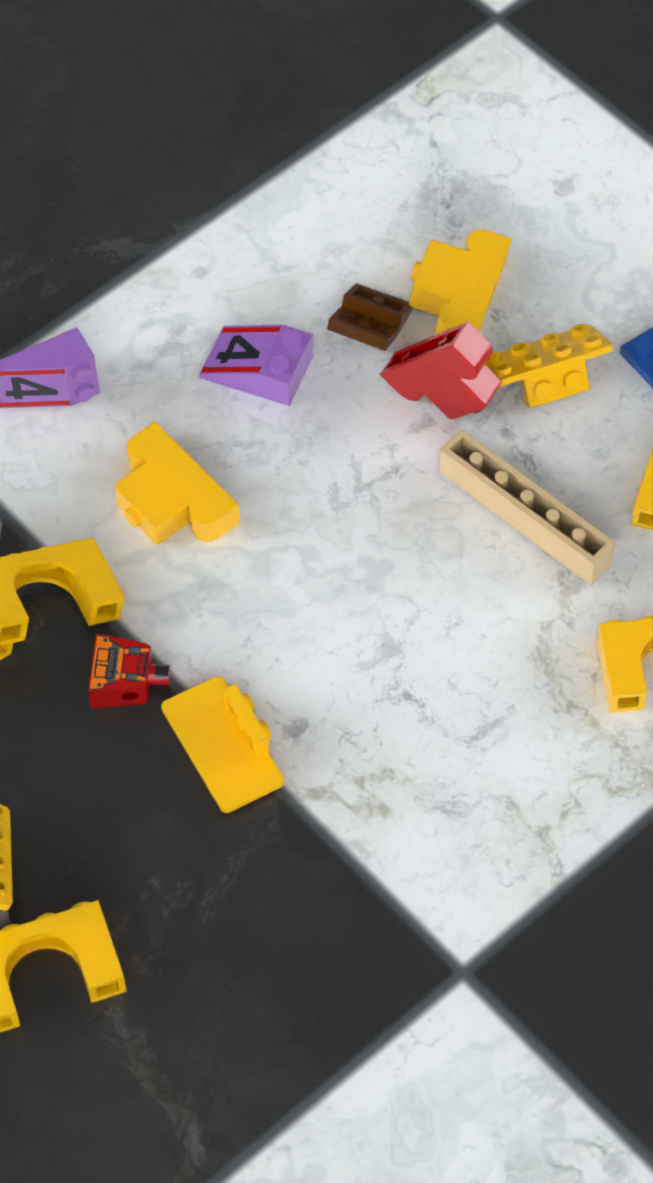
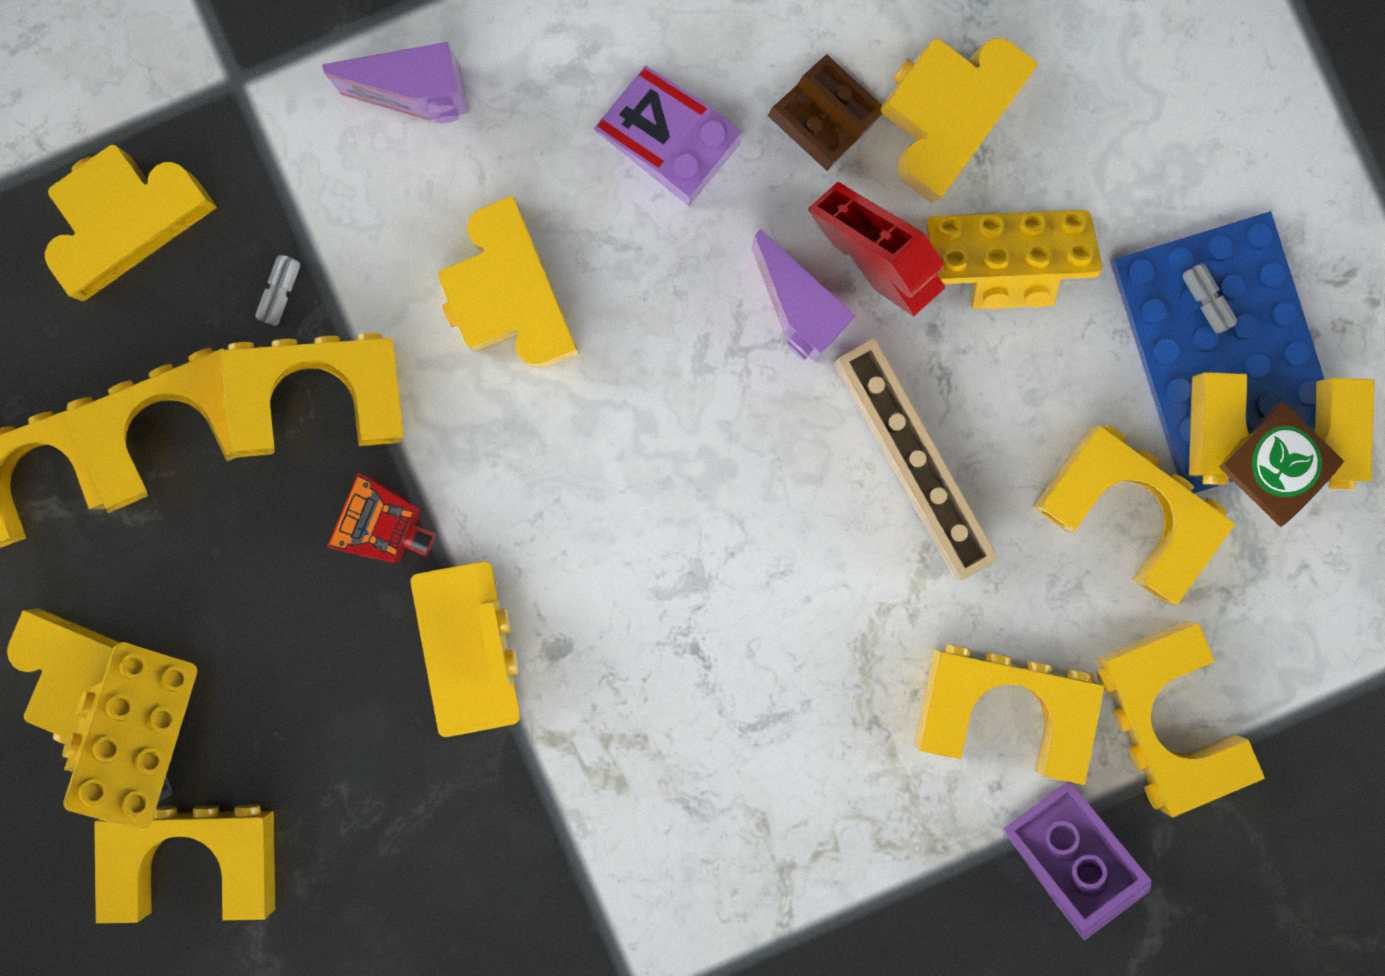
camera: 15 degrees right, 30 degrees up
none -> medium lavender slope [752,229,856,362]

